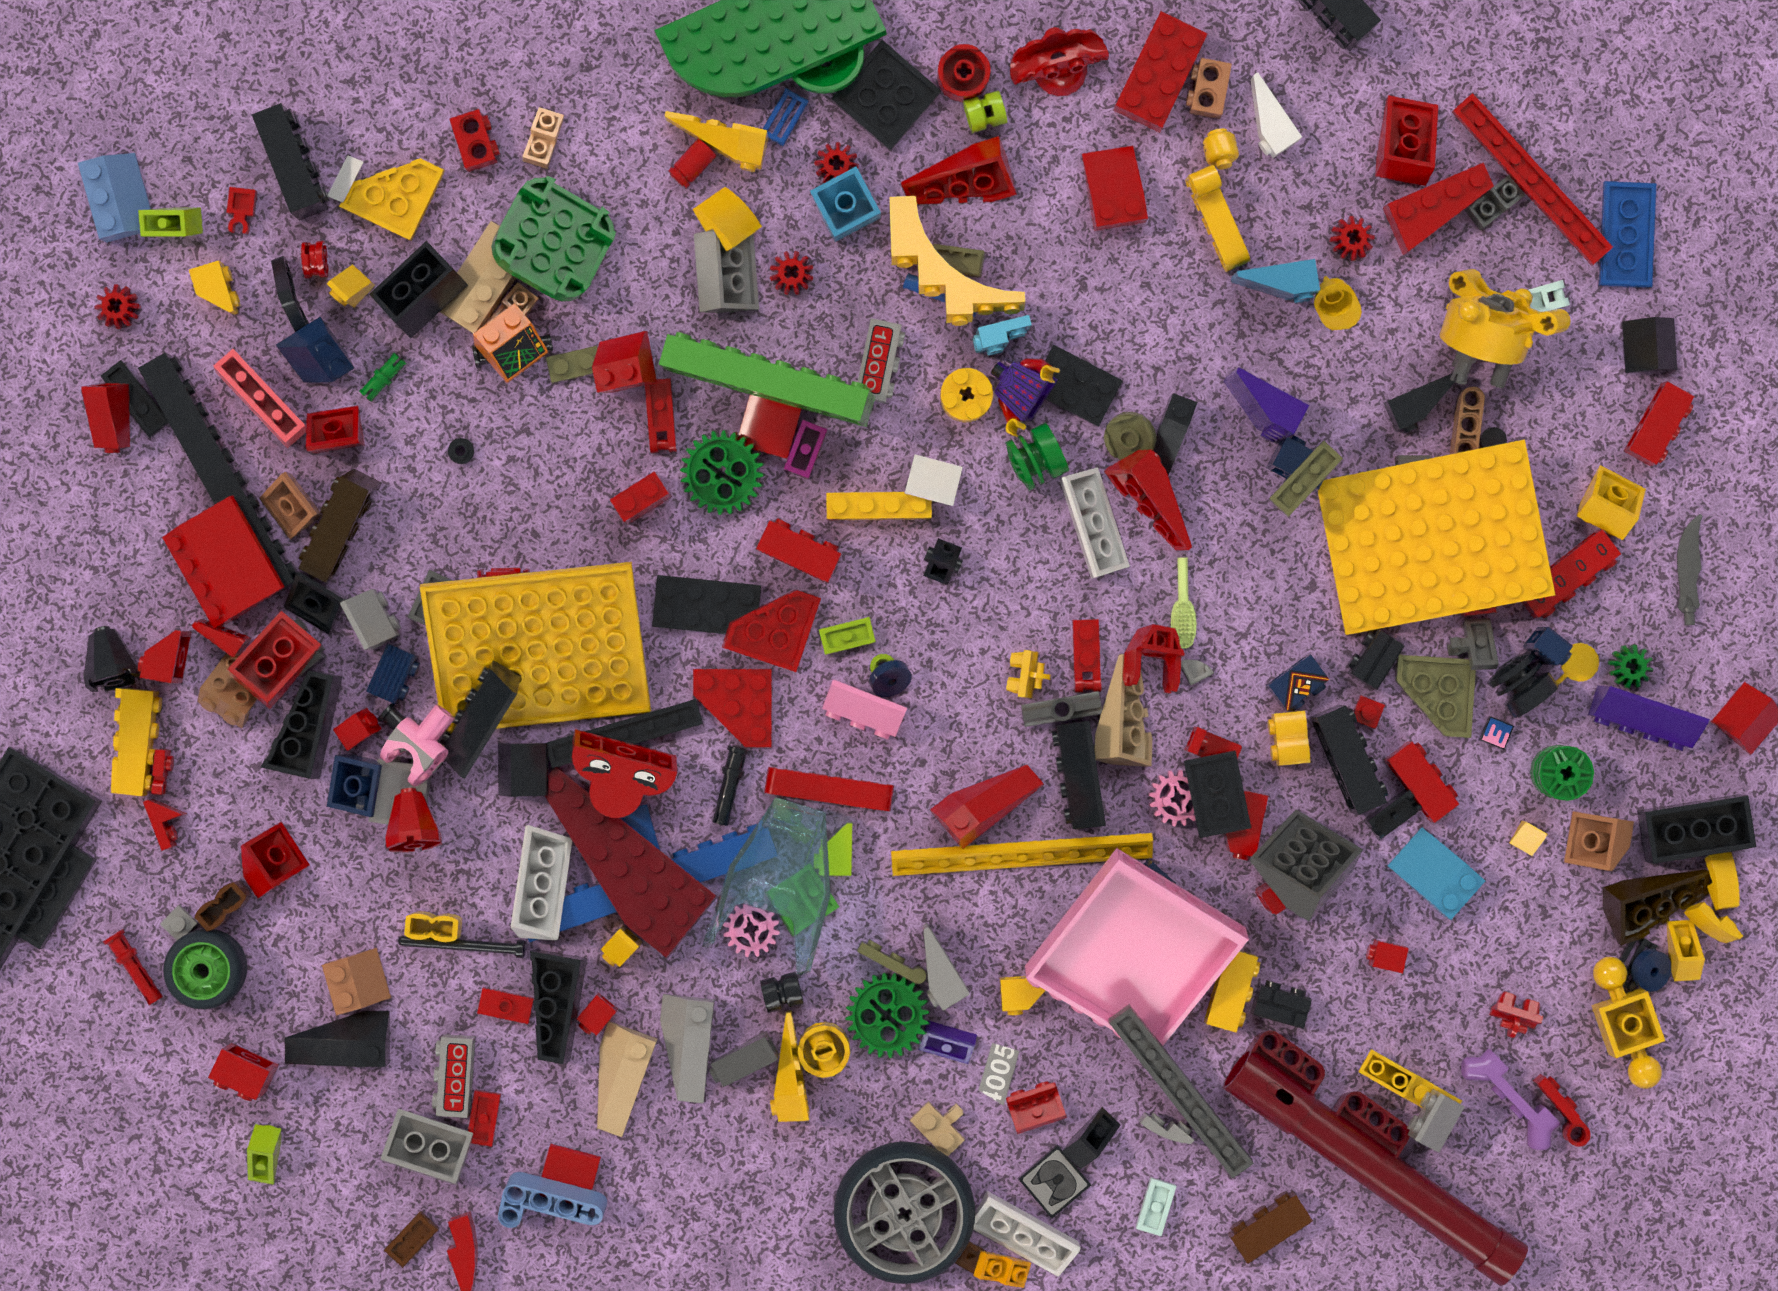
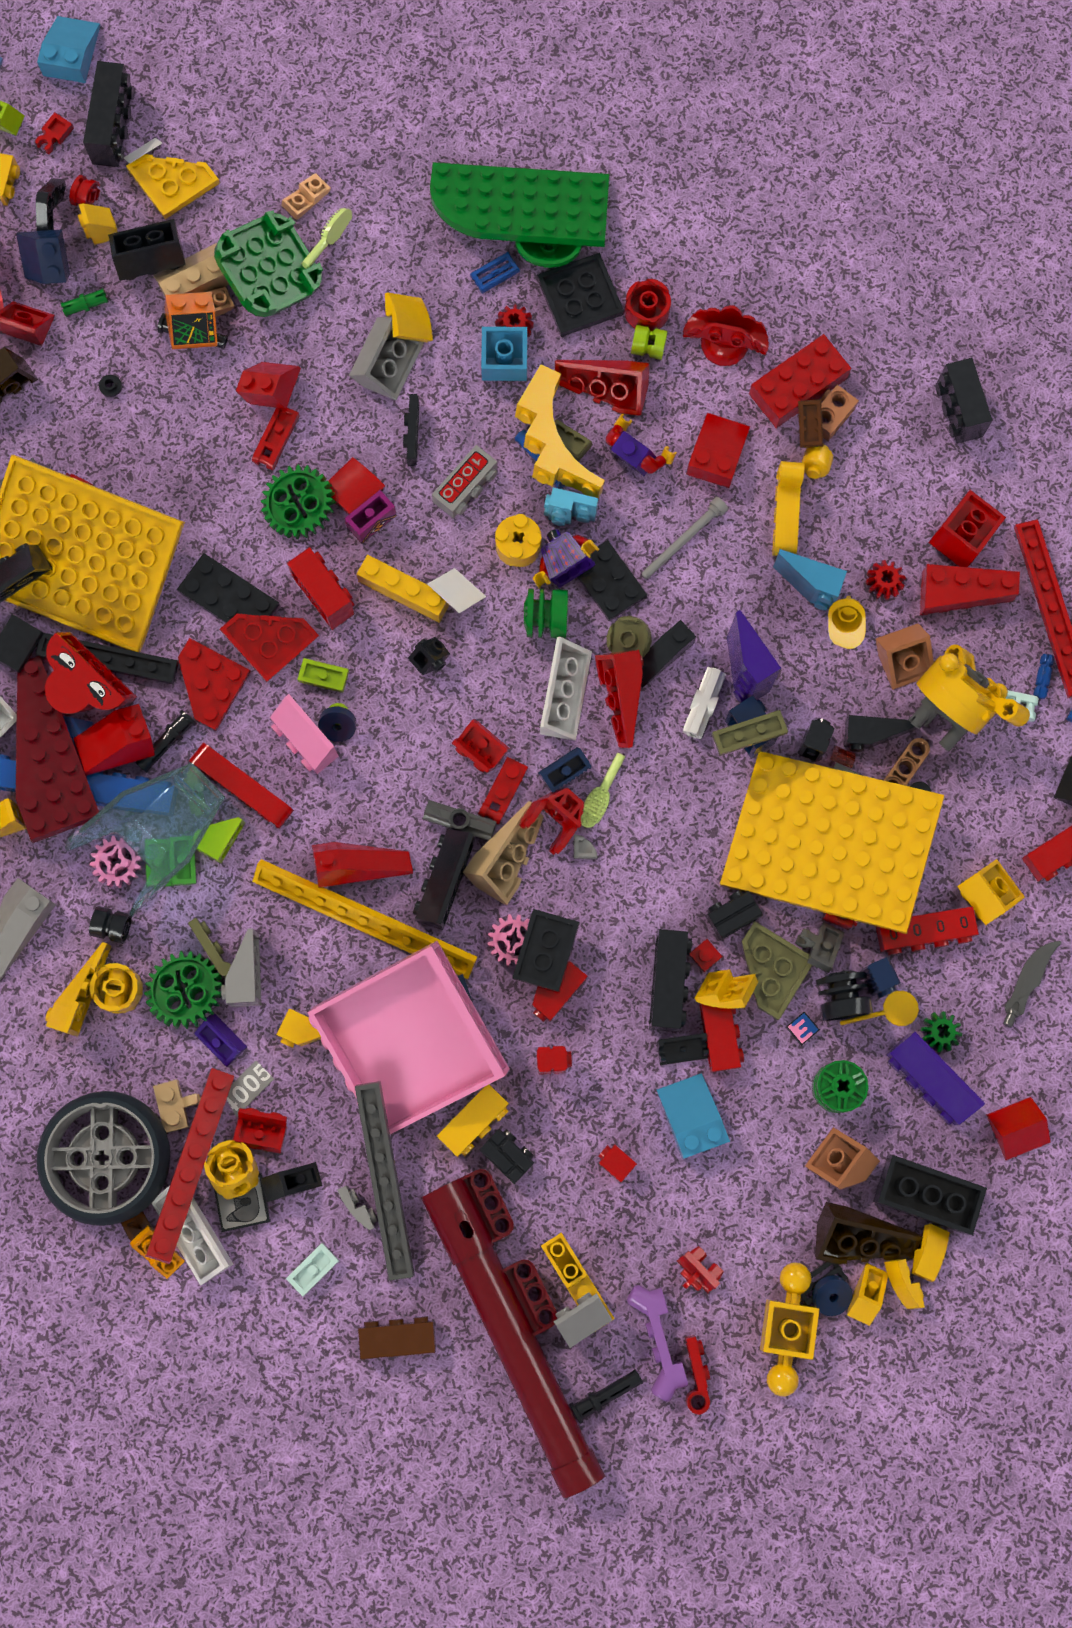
camera: 30 degrees right, 10 degrees down
red brick [449,109,500,172] -> none
olive plate [546,346,598,383] -> none
red brick [610,471,672,525] -> none
bright green brick [659,332,875,427] -> none
yellow wedge [665,111,769,172] -> none
red piece [668,139,717,189] -> none
dark grey slope [709,1031,779,1087] -> none
red gear [770,251,813,296] -> none
yellow hips [1006,650,1051,698] -> none
red bracket [1184,726,1242,759] -> none
dark grey slope [1250,809,1363,921] -> none
white slope [1251,73,1302,158] -> none
brick [1266,654,1330,711] -> none
yellow brick [1267,711,1310,766] -> none
dark grey slope [1464,175,1525,231] -> none
yellow slope [1509,821,1548,856] -> none
none -> dark azure slope [37,16,100,83]
none -> red slope [73,704,155,776]
none -> red plate [145,1068,234,1264]
none -> yellow brick [204,1140,259,1200]
none -> yellowish green piece [302,208,352,269]
none -> black plate [403,394,420,466]
none -> red bracket [452,719,510,773]
none -> dark blue brick [538,747,591,792]
none -> black pin [569,1369,643,1424]
none -> torso [606,414,677,476]
none -> light grey piece [642,496,729,579]
none -> white piece [683,667,726,739]
none -> yellow slope [695,969,758,1009]
none -> reddish brown plate [798,399,823,448]
none -> black brick [798,718,835,762]
none -> clear red tile [830,746,856,768]
none -> nougat slope [876,623,934,690]
none -> blue axle [1033,654,1055,699]

